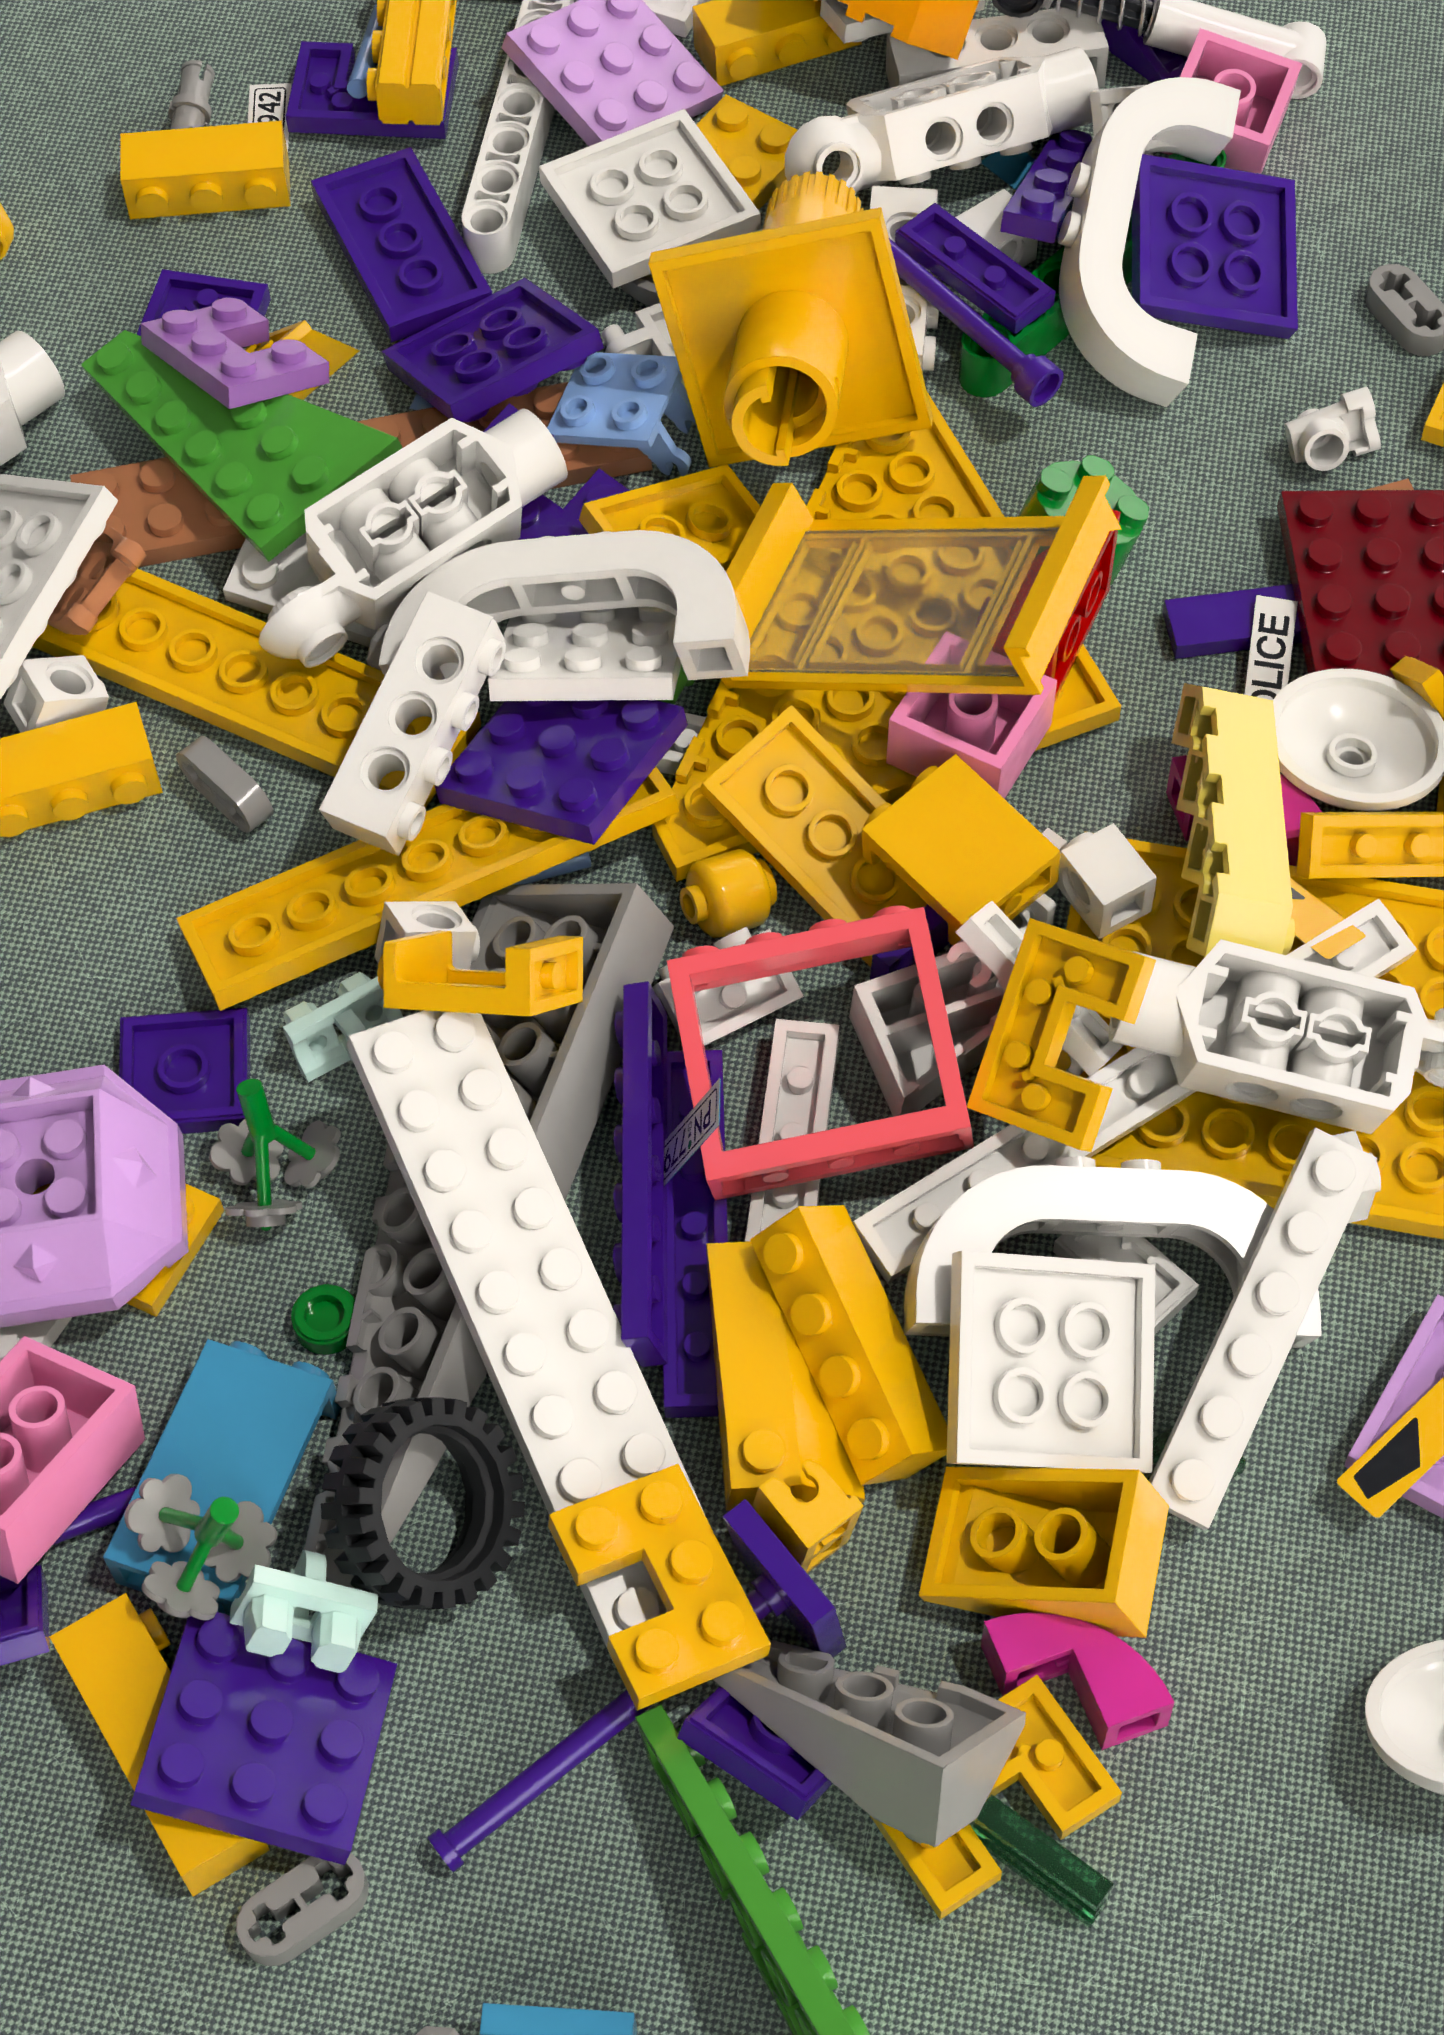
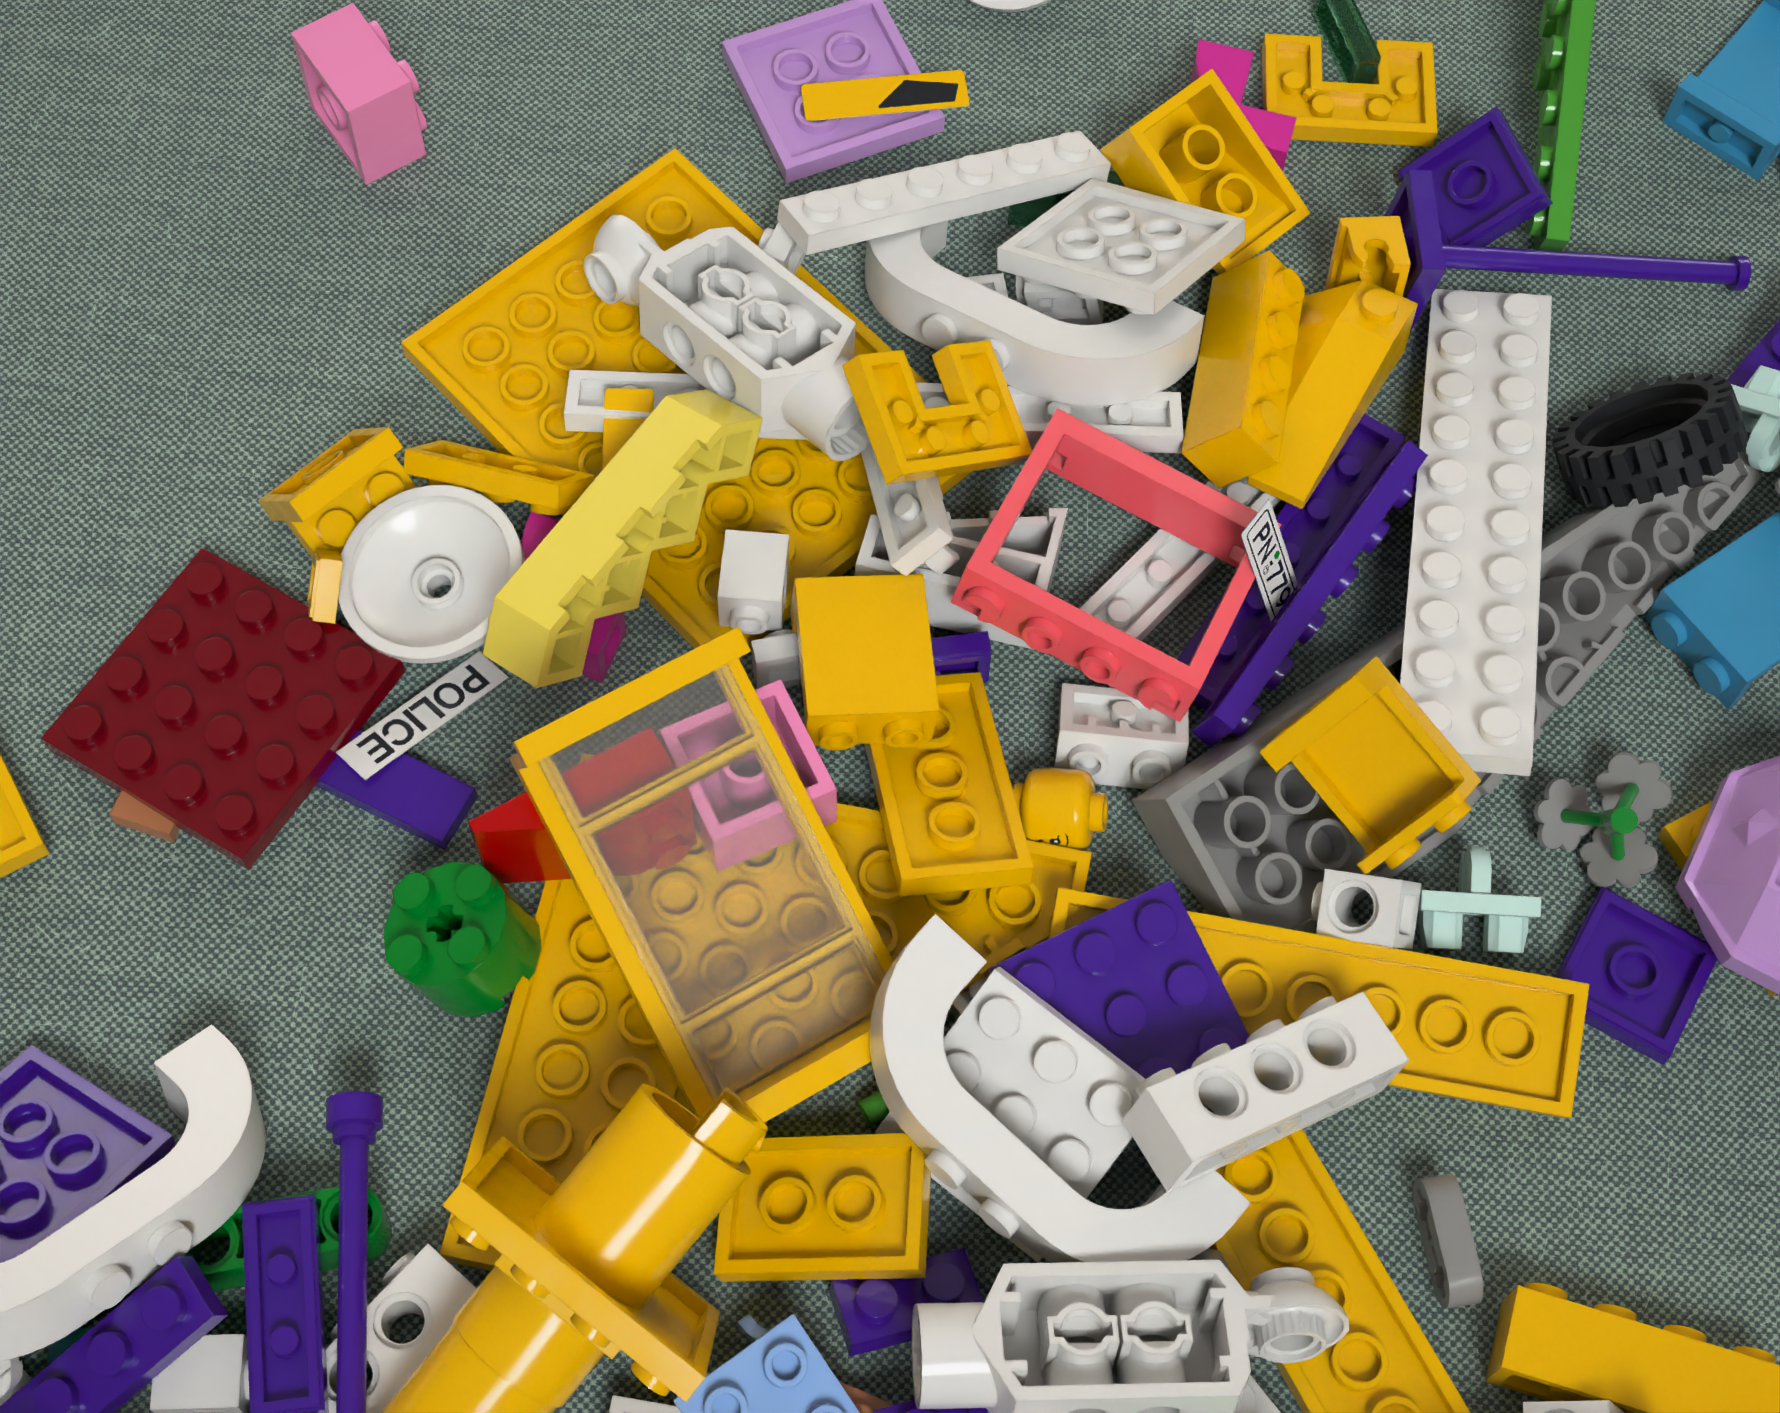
camera: 150 degrees left, 5 degrees up
green tile [291,1284,355,1355] -> none
yellow plate [548,1463,771,1711] -> none
light grey wedge [713,1639,1026,1847] -> none
white plate [1284,386,1381,471] -> none

